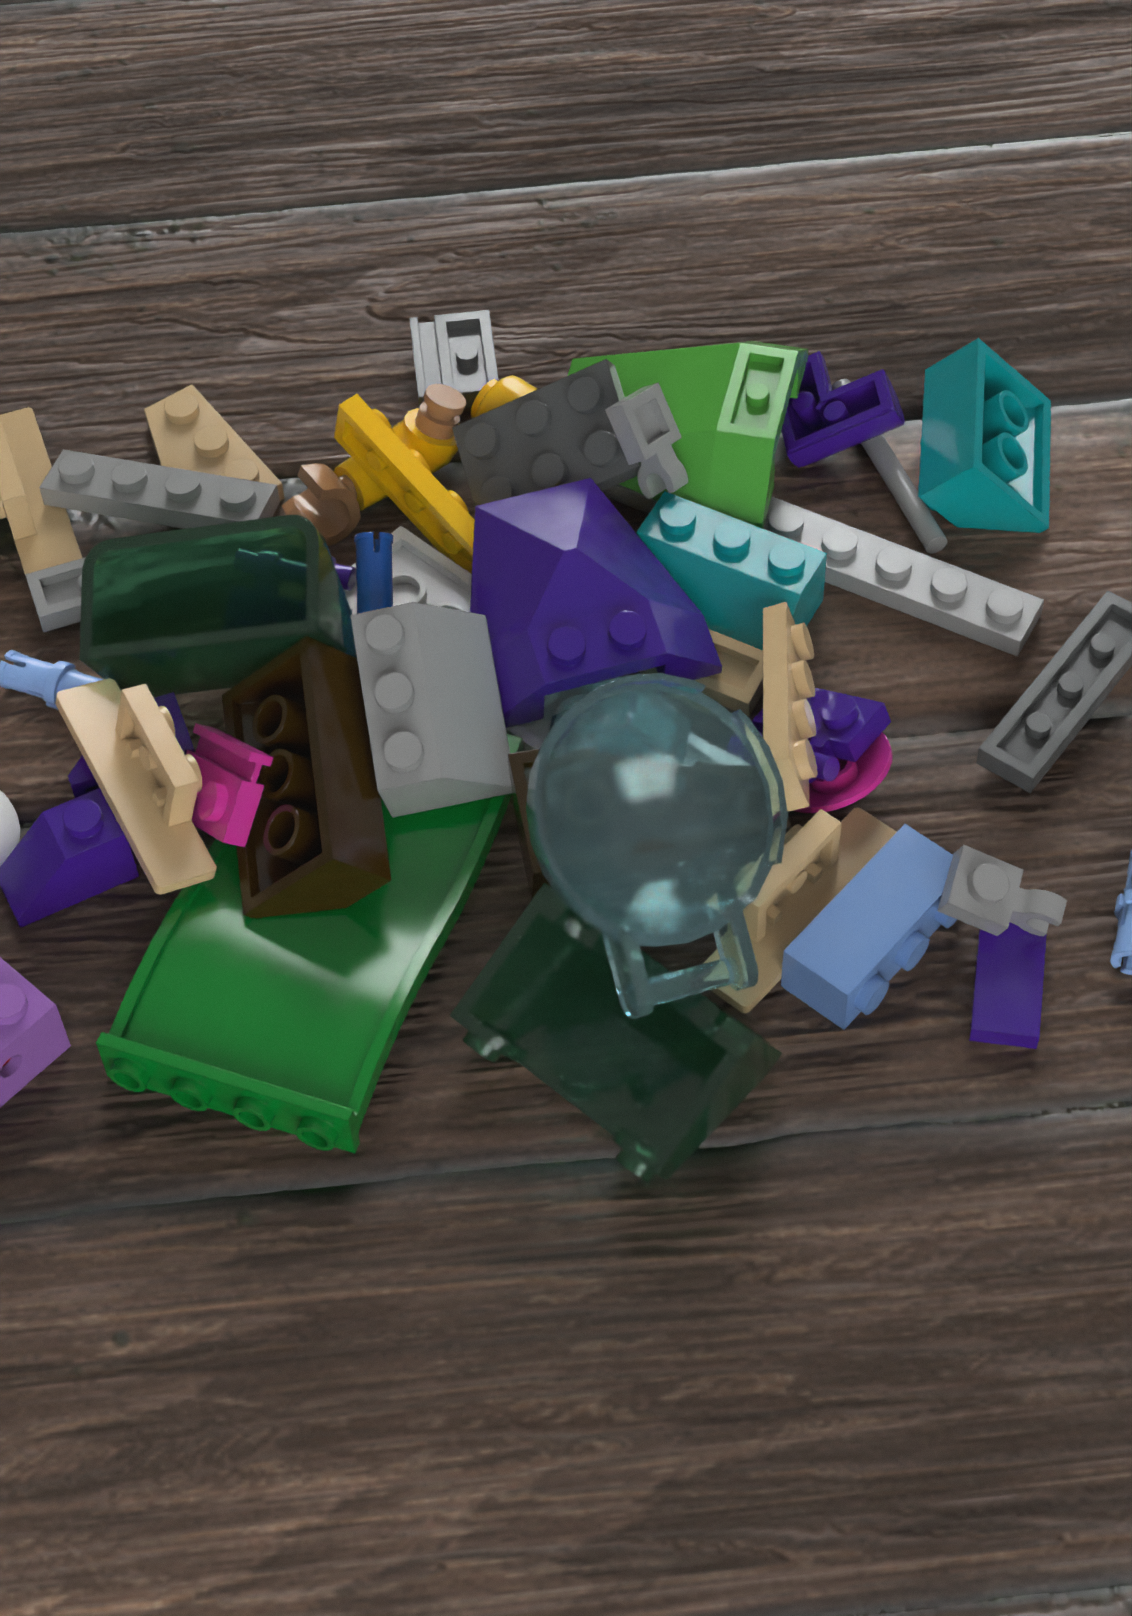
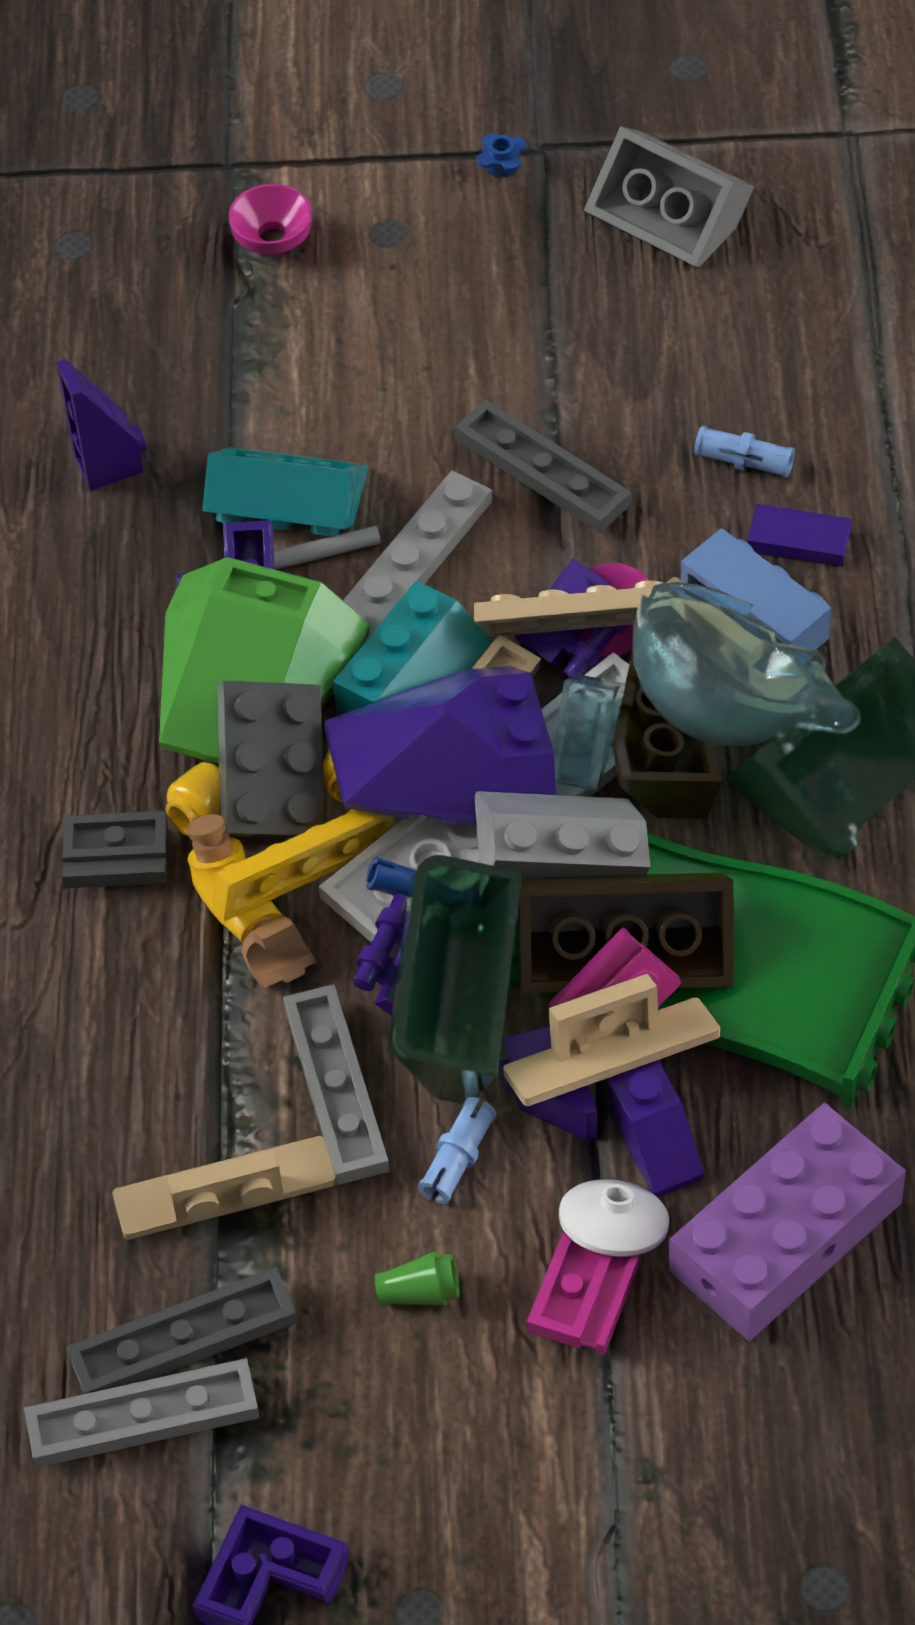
camera: 85 degrees left, 0 degrees up
light grey plate [39,449,280,542] -> none
tan wing [144,384,285,530] -> none
light grey plate [605,382,688,499] -> none
light grey plate [937,845,1067,936] -> none
none -> dark purple slope [56,359,147,491]

